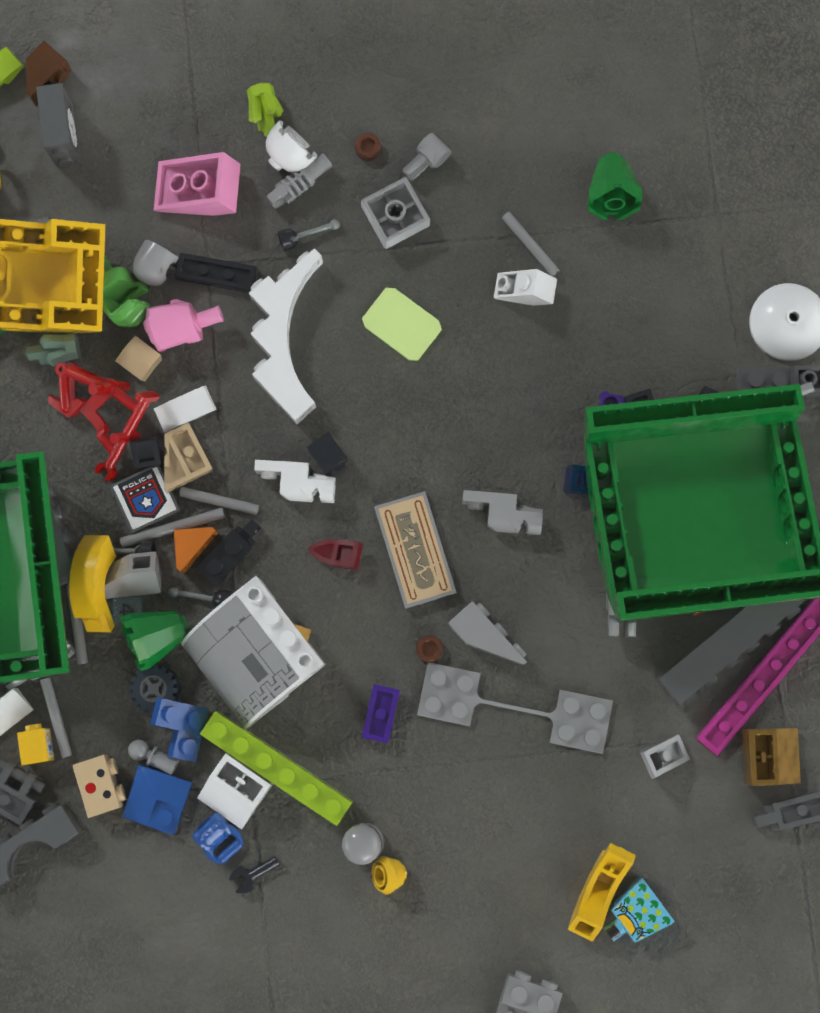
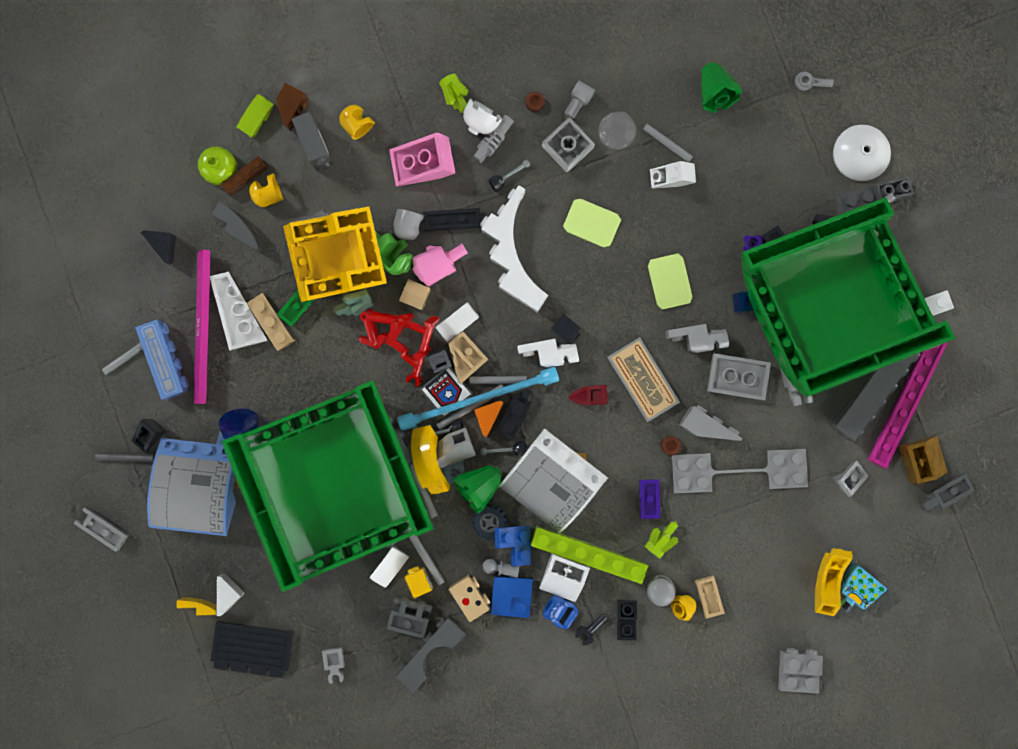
camera: 15 degrees left, 5 degrees up
none -> yellow helmet [339,105,375,140]
none -> medium azure hose [397,366,559,431]
none -> clear dish [598,112,636,150]
none -> black slope [617,600,637,641]
none -> lime rock [644,521,678,559]
none -> yellowish green piece [648,253,692,310]
none -> tan plate [695,575,725,619]
none -> light grey plate [707,353,771,401]
none -> light grey plate [794,72,833,91]

